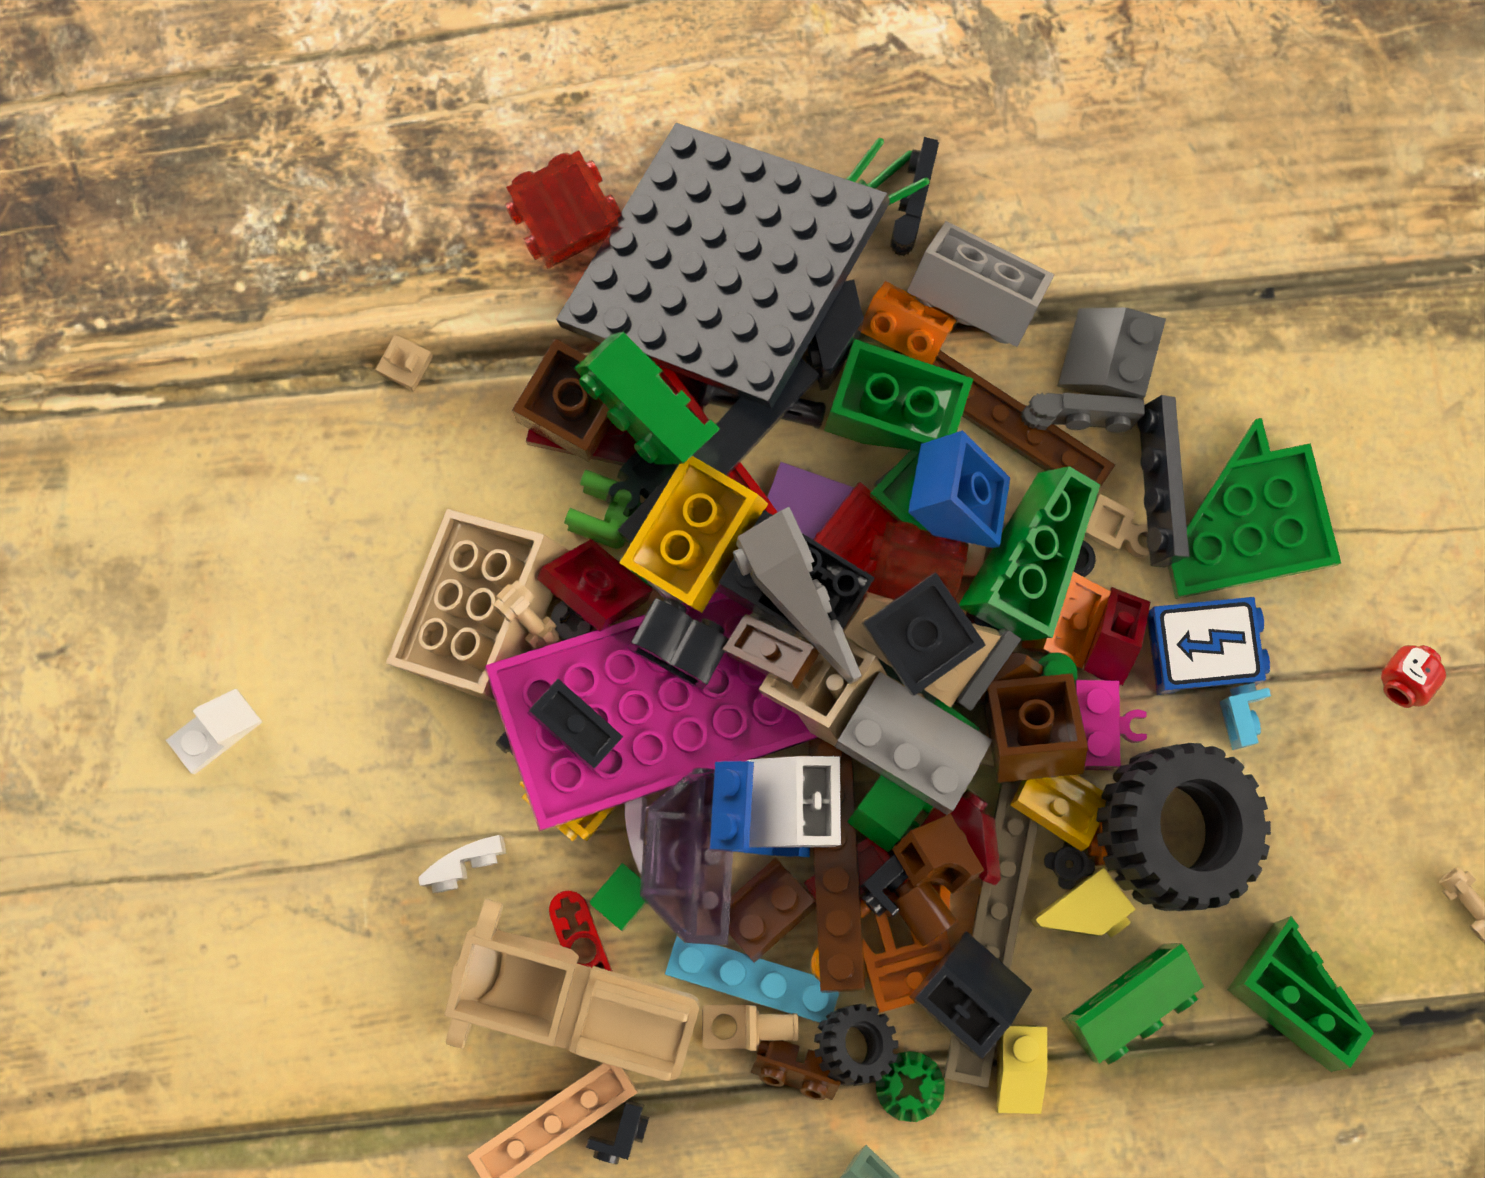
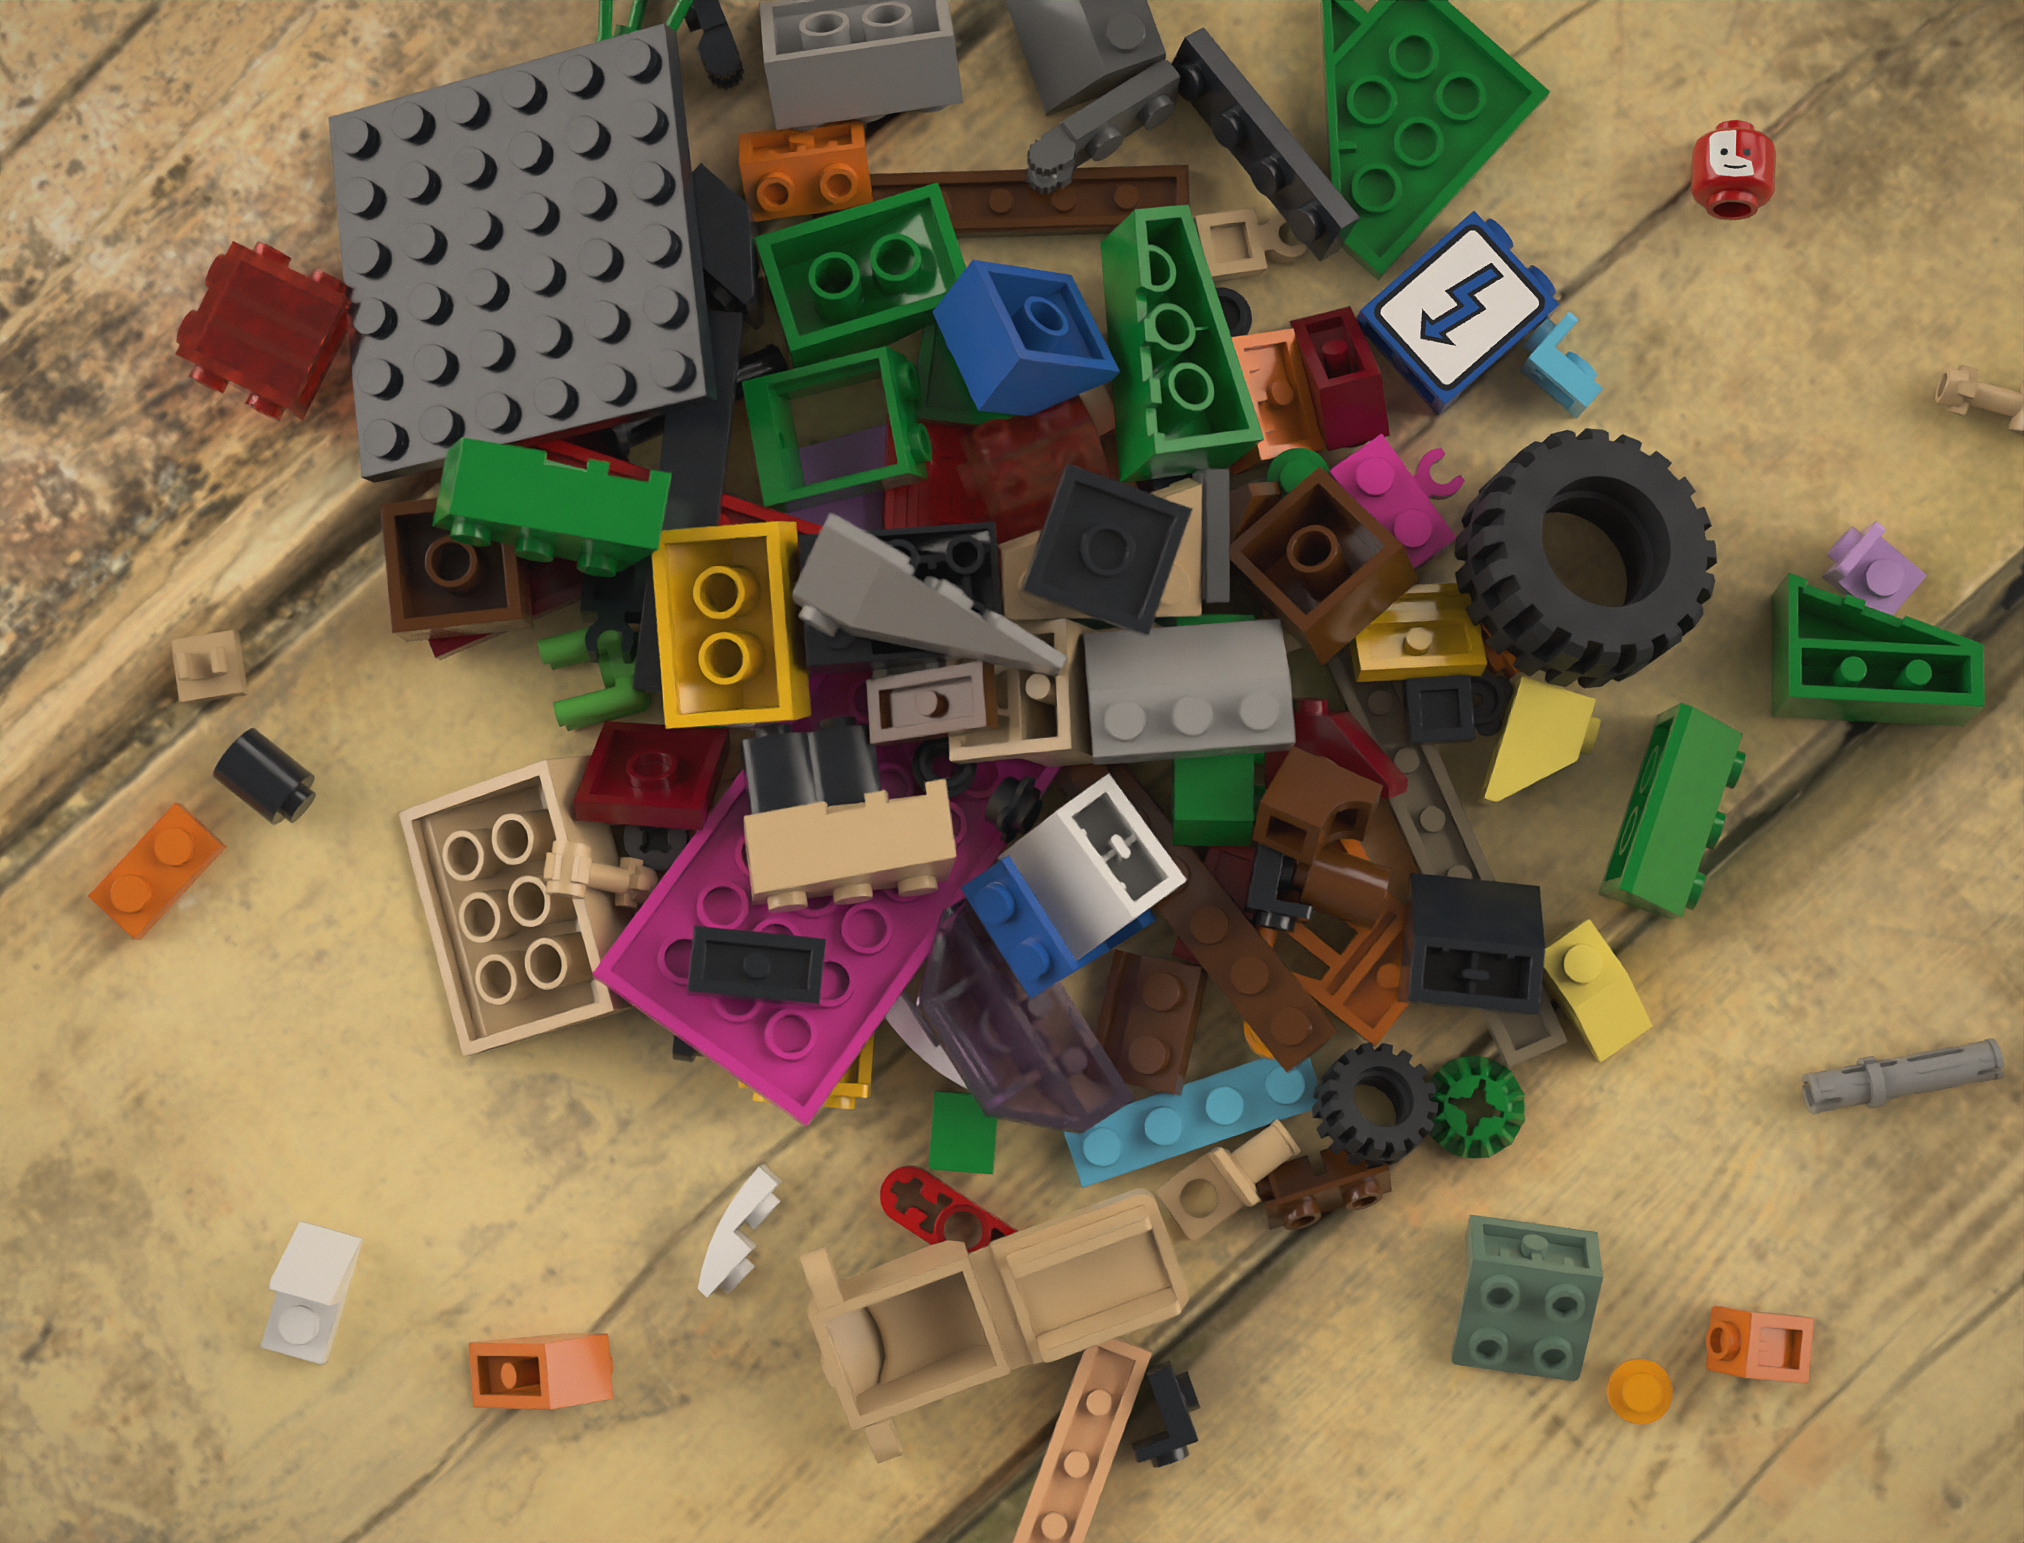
camera: 25 degrees left, 5 degrees up
none -> orange plate [88,802,227,940]
none -> black brick [213,728,316,825]
none -> orange slope [469,1333,613,1410]
none -> green window [742,346,932,513]
none -> tan wedge [743,779,956,913]
none -> black plate [912,737,977,799]
none -> black plate [984,775,1042,843]
none -> black plate [1402,675,1475,746]
none -> lavender bracket [1822,521,1927,616]

